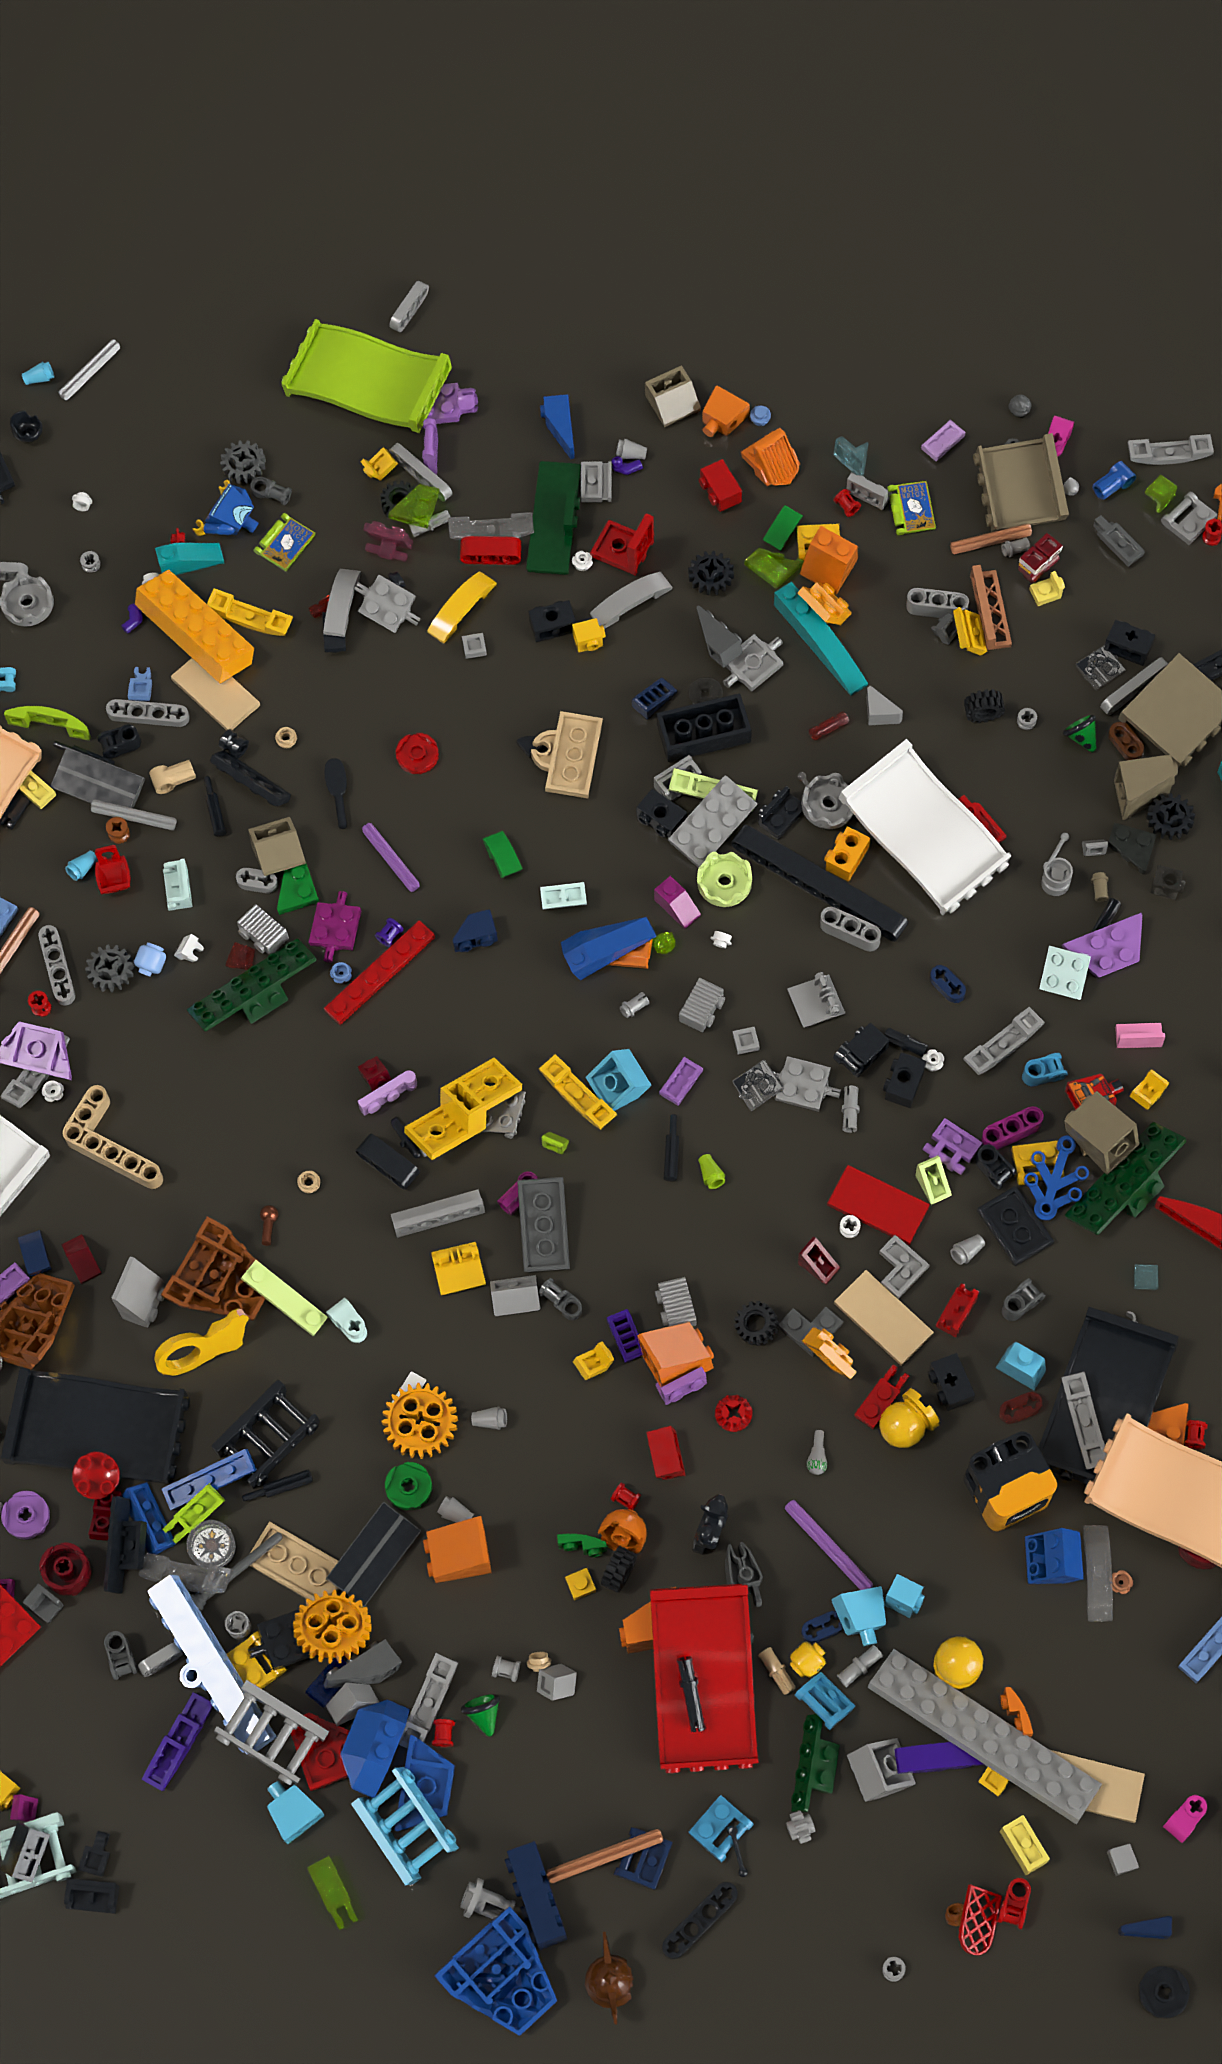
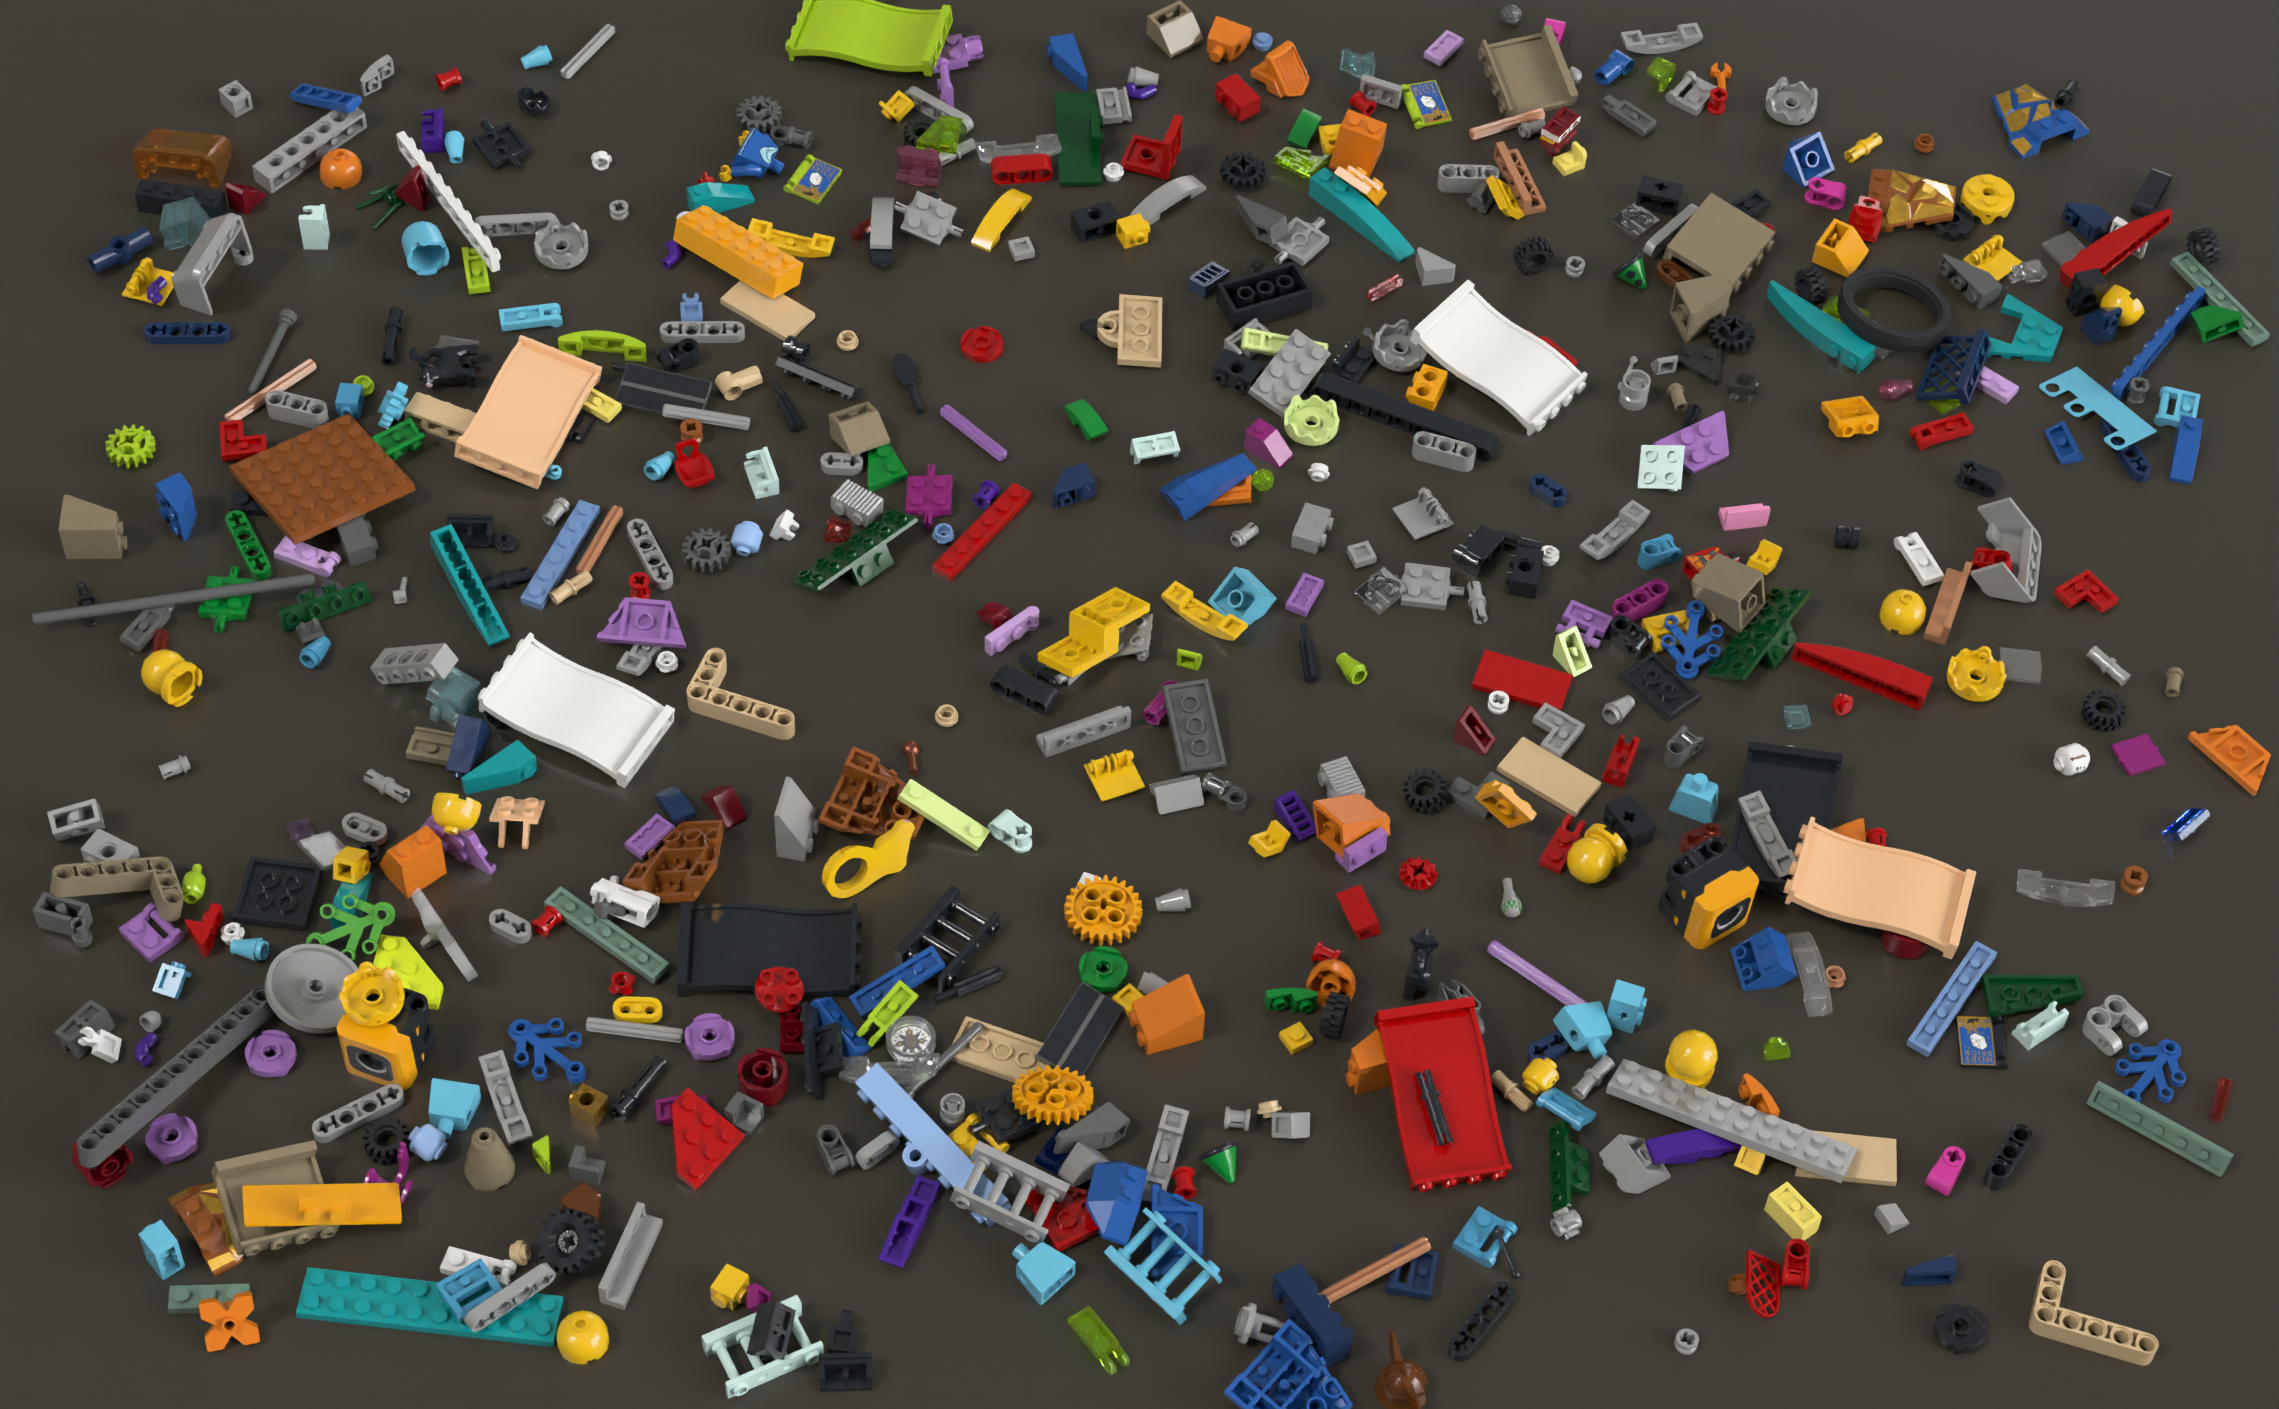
camera: 15 degrees left, 15 degrees down
none -> yellow tile [1112,983,1144,1015]
none -> clear neon green plate [1763,1036,1791,1061]
none -> red plate [1831,693,1853,716]

